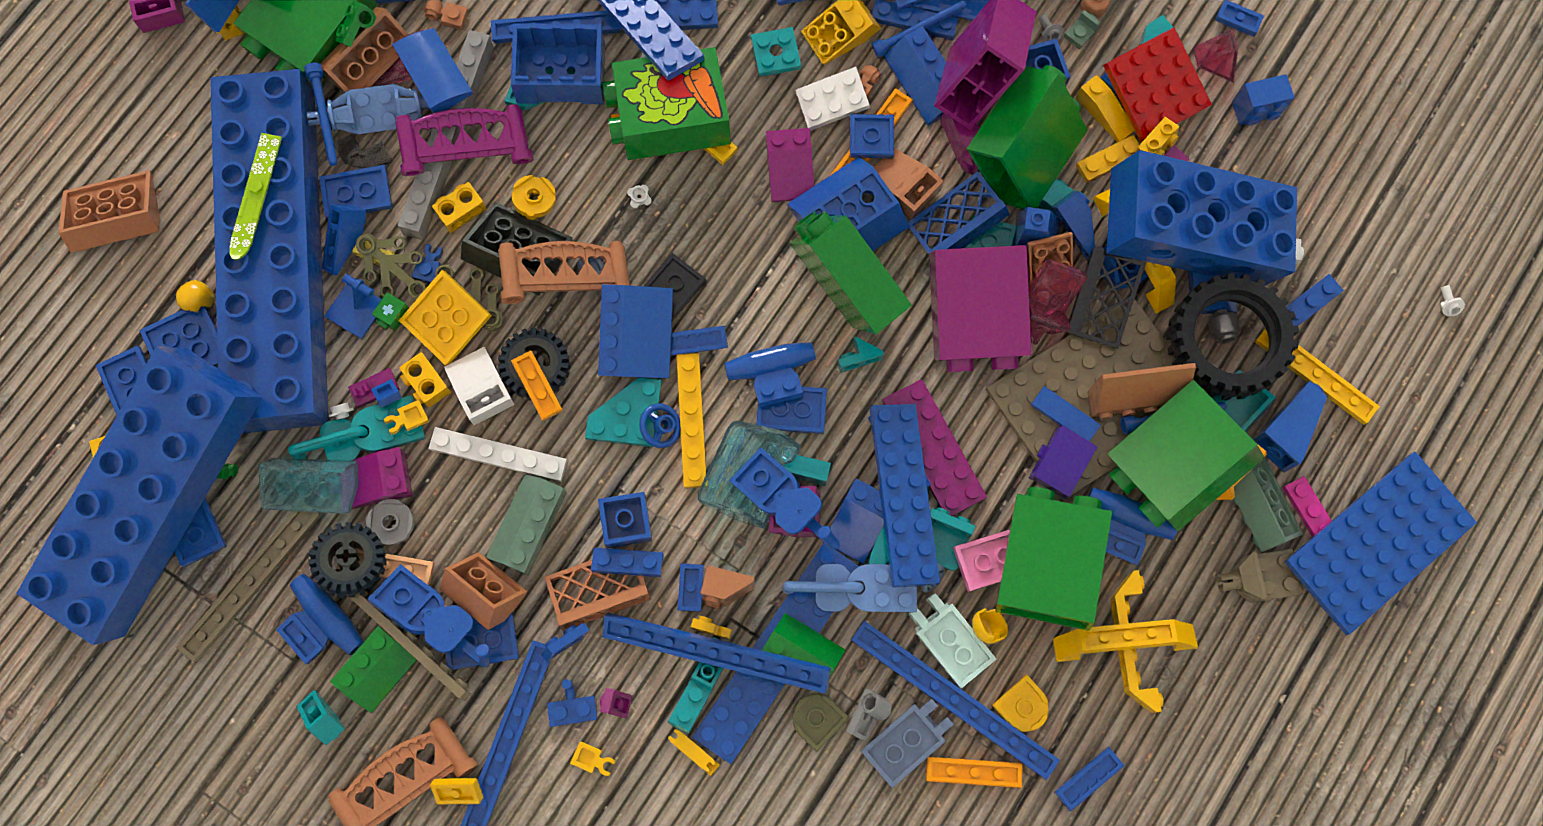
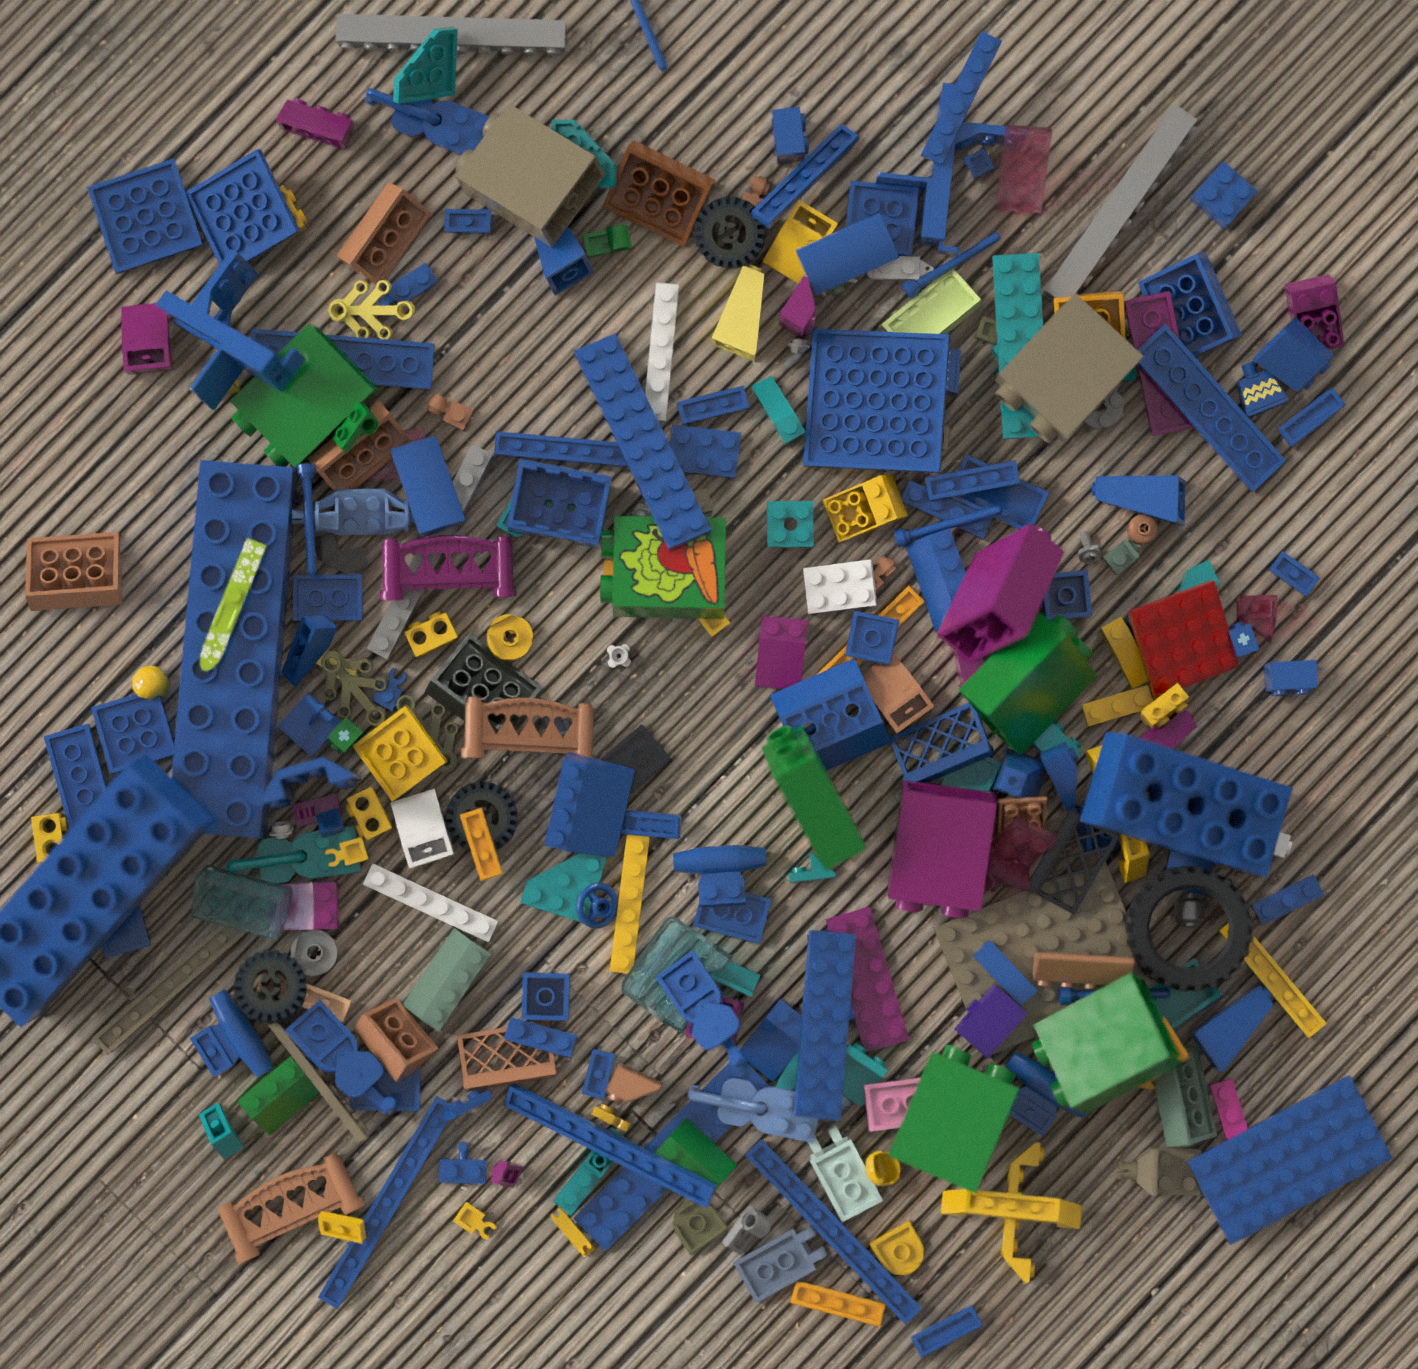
camera: 15 degrees right, 10 degrees up
none -> blue slope [261,757,361,809]
none -> blue brick [1228,621,1259,658]

